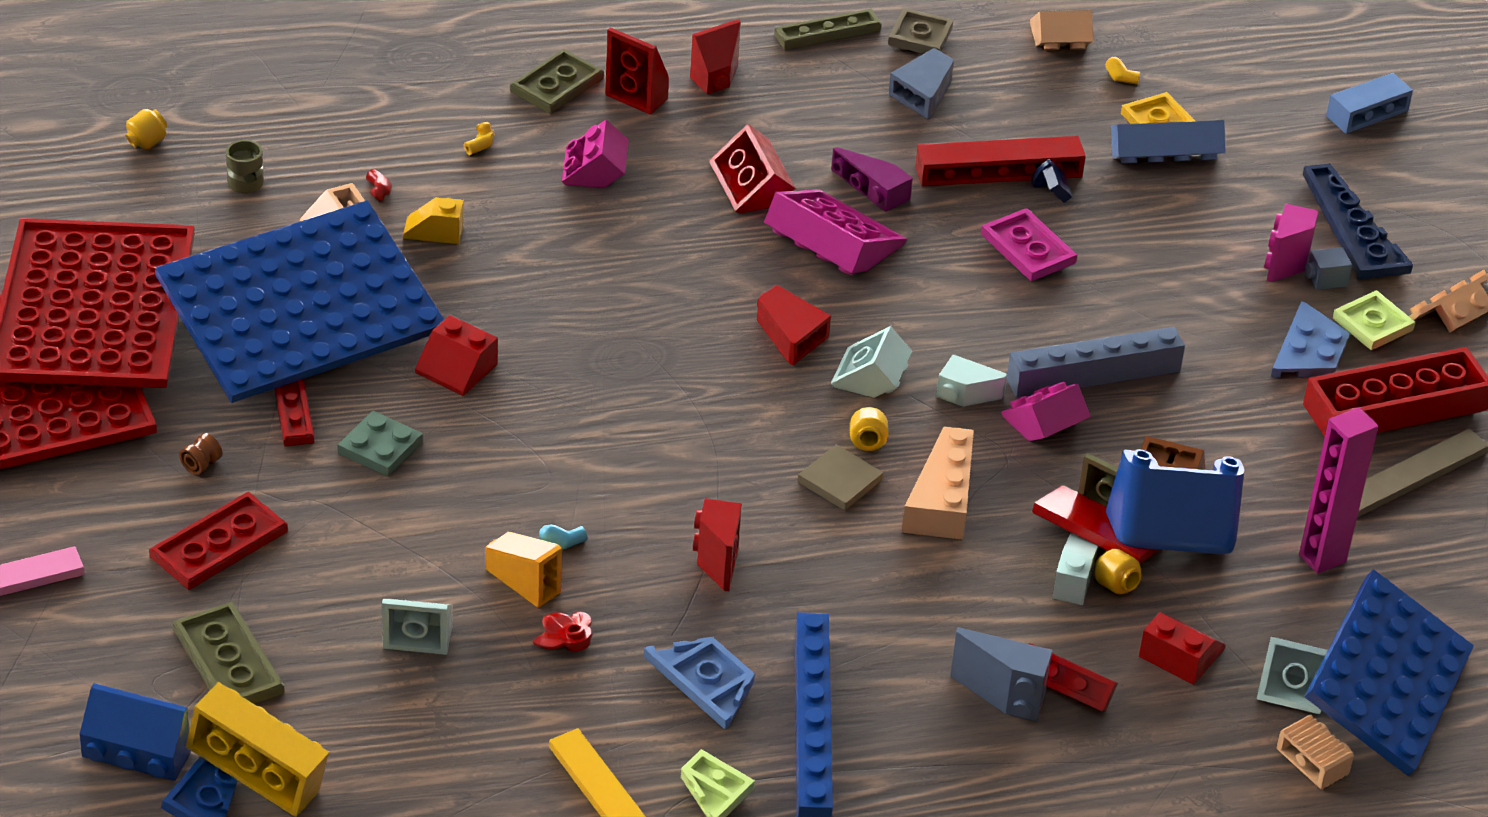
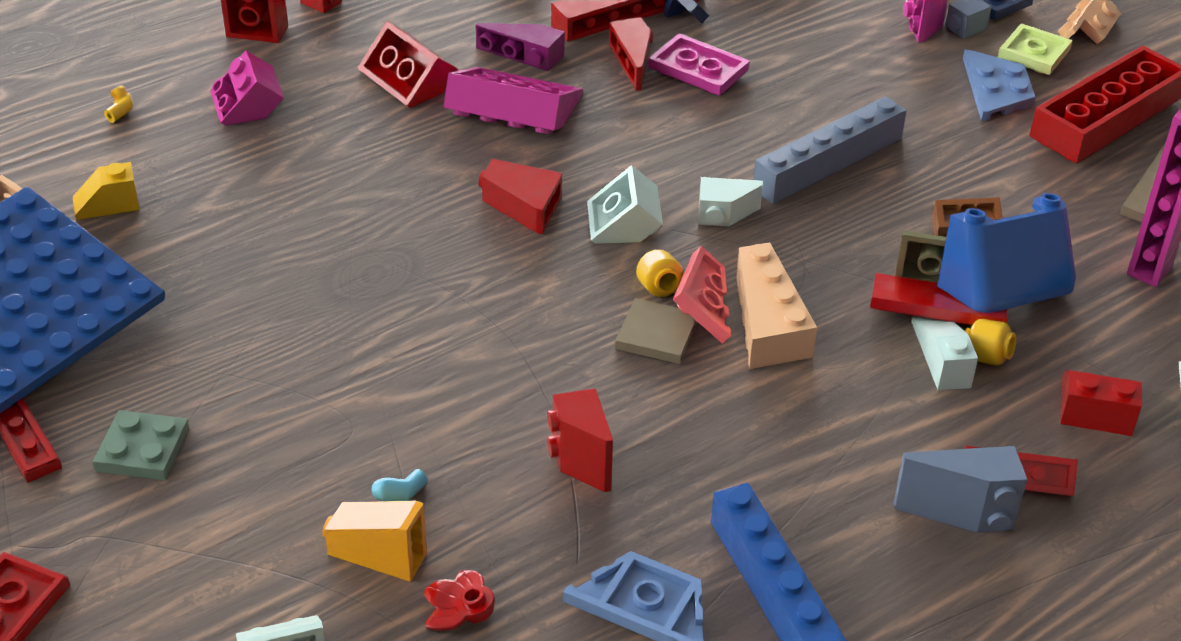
camera: 20 degrees left, 0 degrees up
red arm [366,169,392,201] -> none
red slope [415,315,498,396] -> none
olive tile [510,49,604,114] -> none
dark pink slope [1001,382,1091,441] -> none
none -> slope [609,17,653,91]
none -> coral wing [673,246,731,344]

